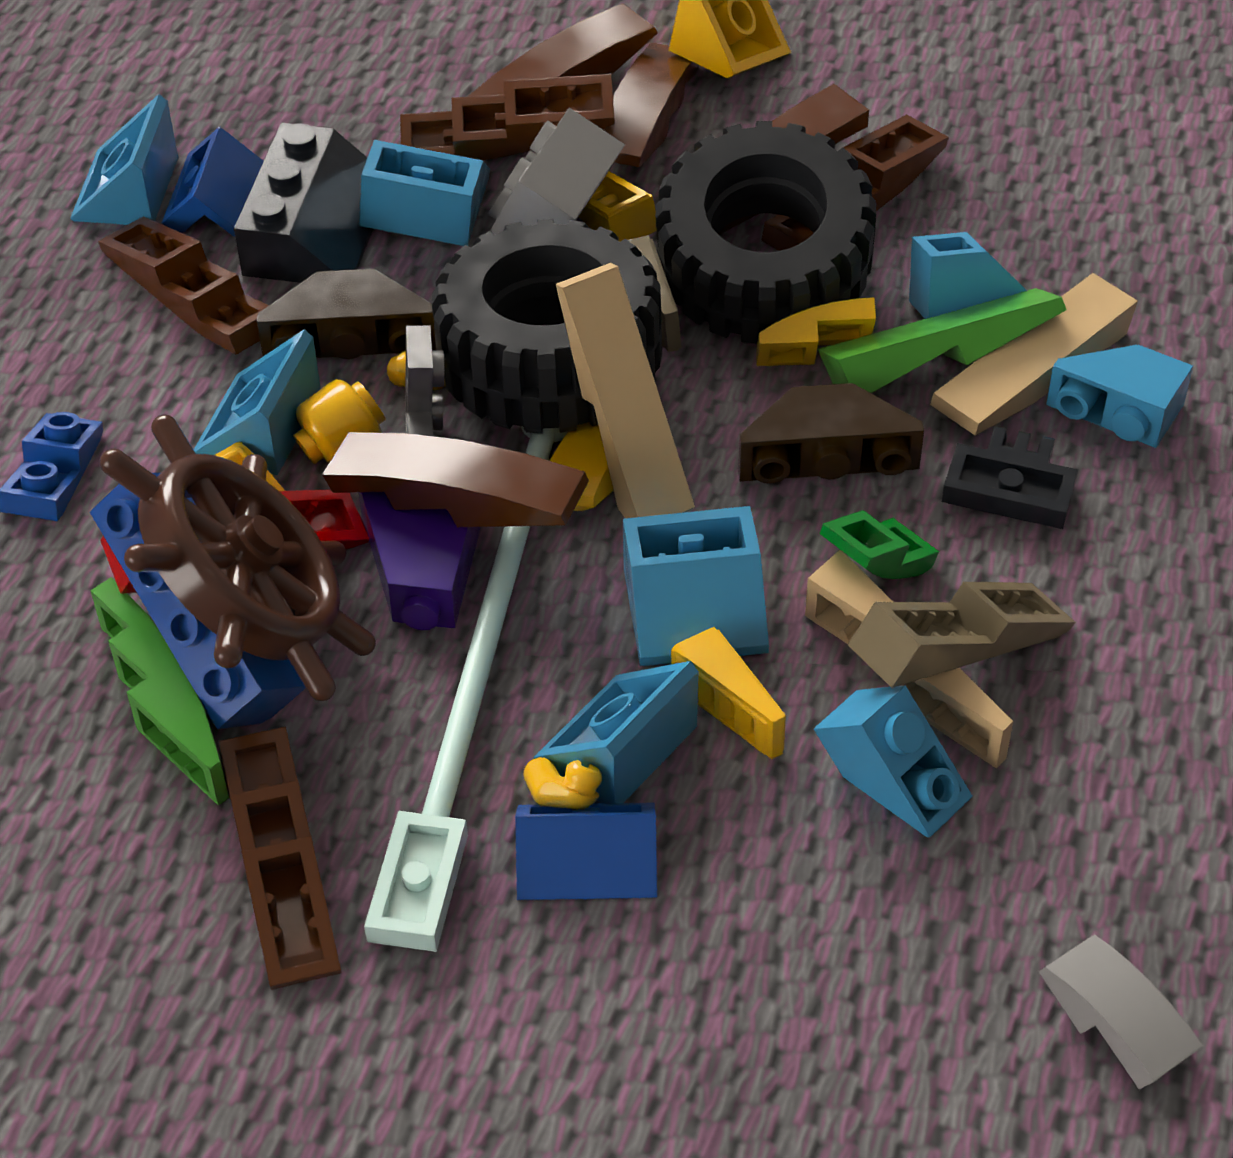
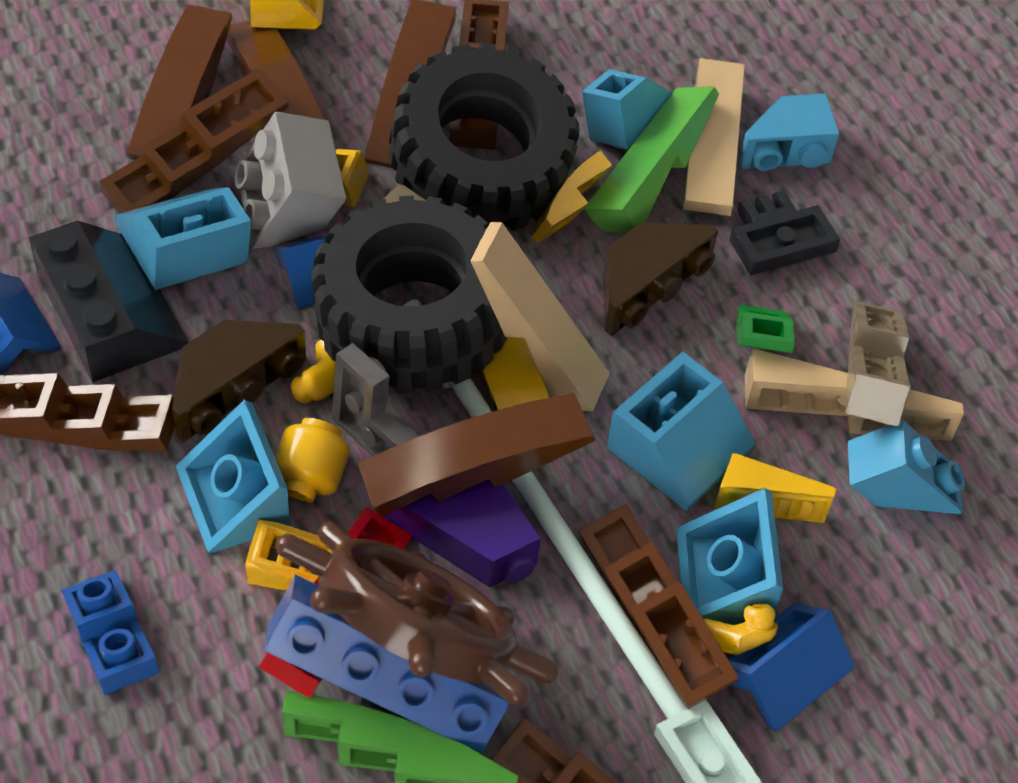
camera: 45 degrees left, 5 degrees up
none -> reddish brown slope [579,504,739,709]

